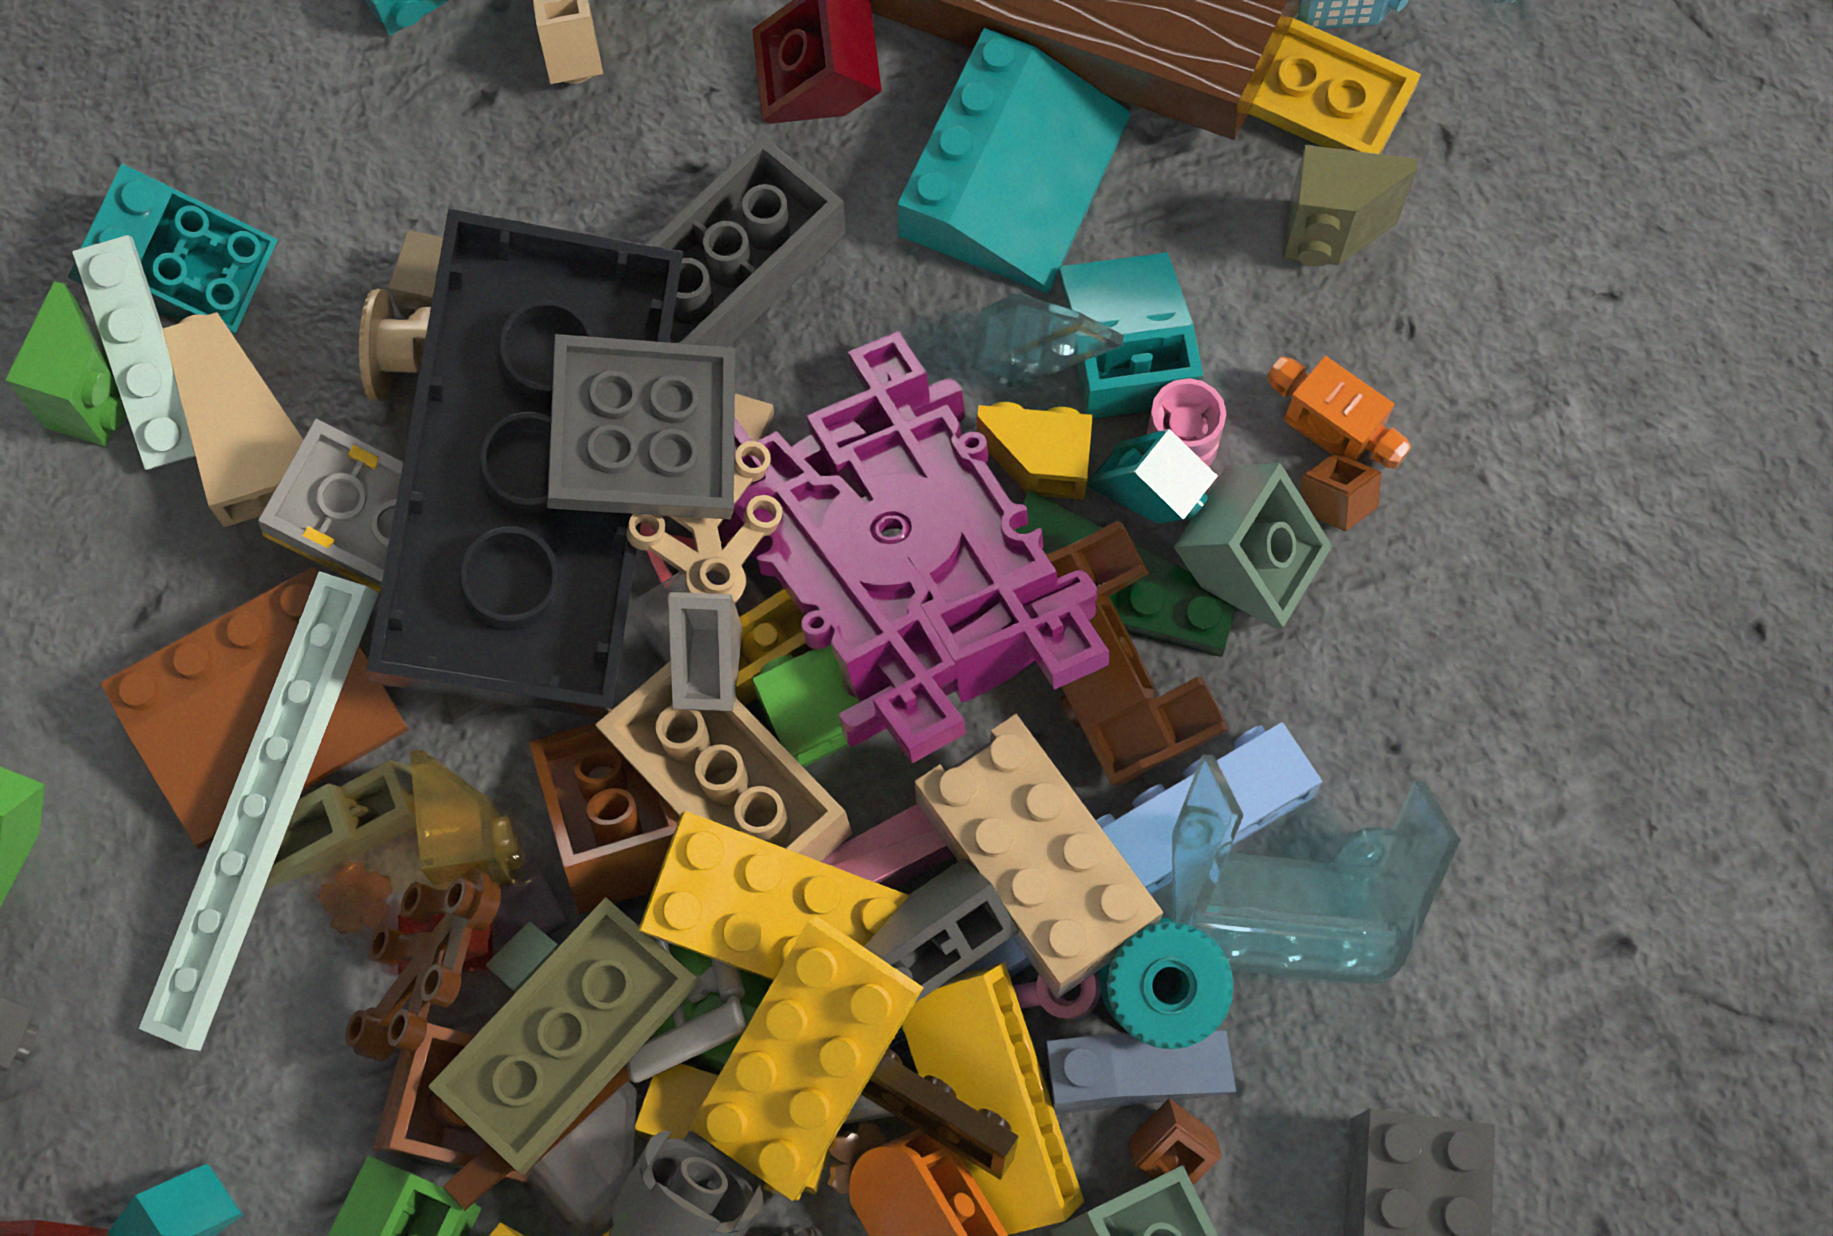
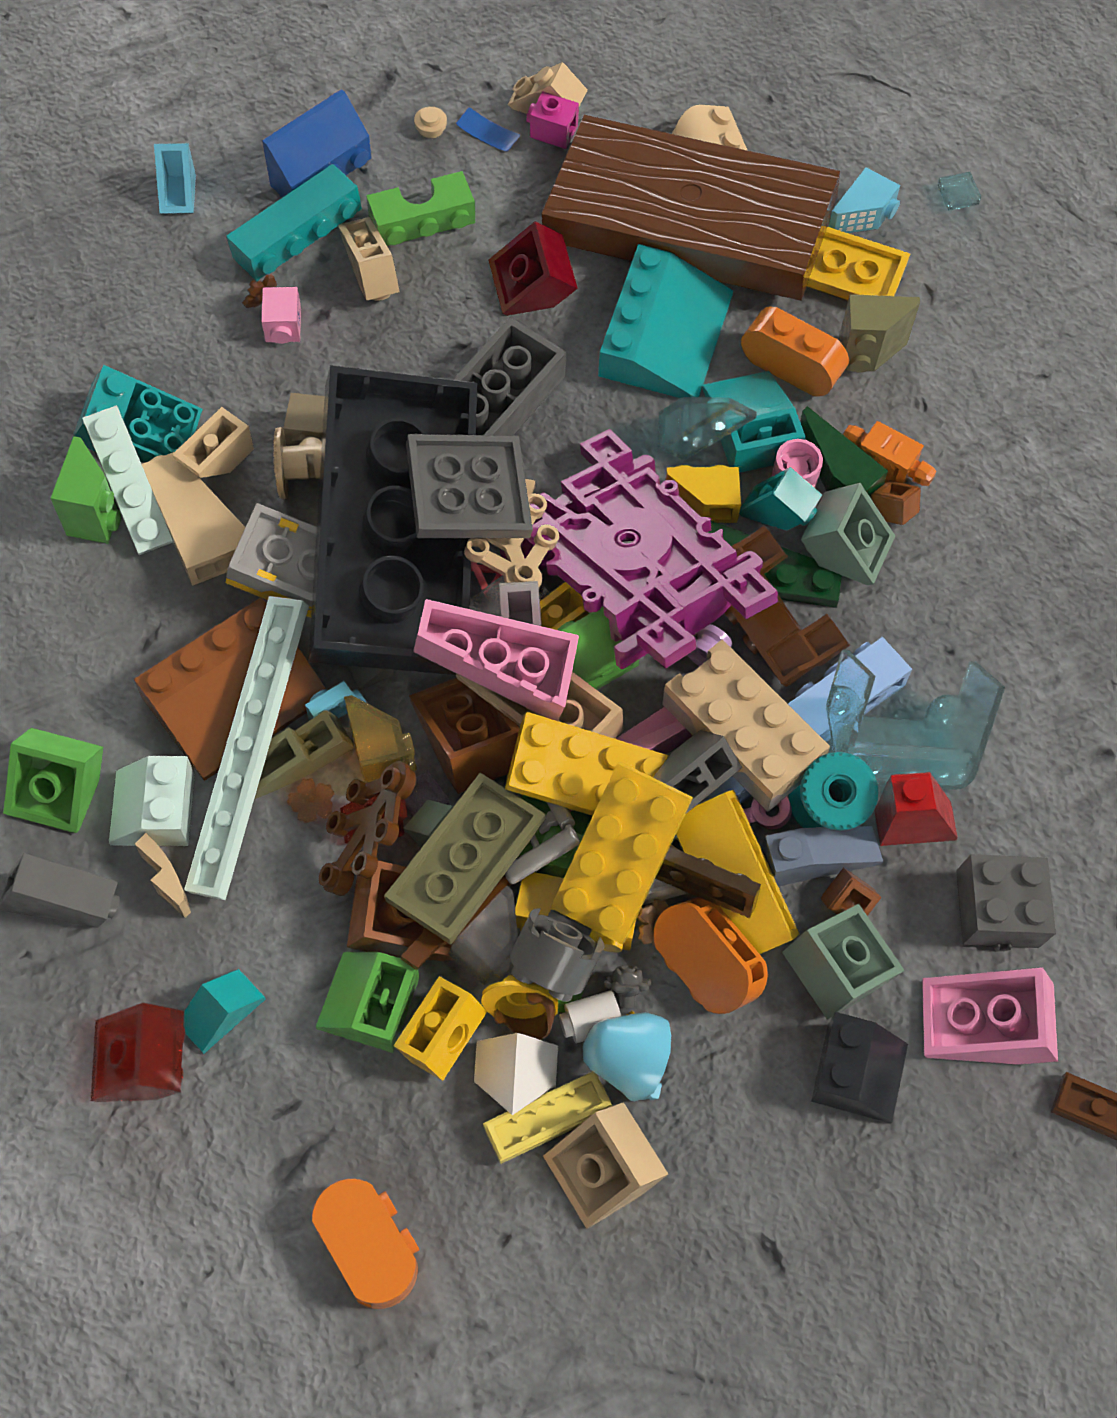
camera: 10 degrees left, 5 degrees down
none -> light aqua slope [109,756,195,846]
none -> tan slope [135,833,191,918]
none -> tan slope [172,407,254,478]
none -> reddish brown plant [242,274,278,308]
none -> bright pink brick [262,287,301,344]
none -> medium azure bracket [305,681,367,727]
none -> bright pink wedge [413,599,579,721]
none -> lavender wheel [687,624,732,666]
none -> orange brick [741,307,849,396]
none -> dark green slope [800,406,888,498]
none -> red slope [874,772,958,846]

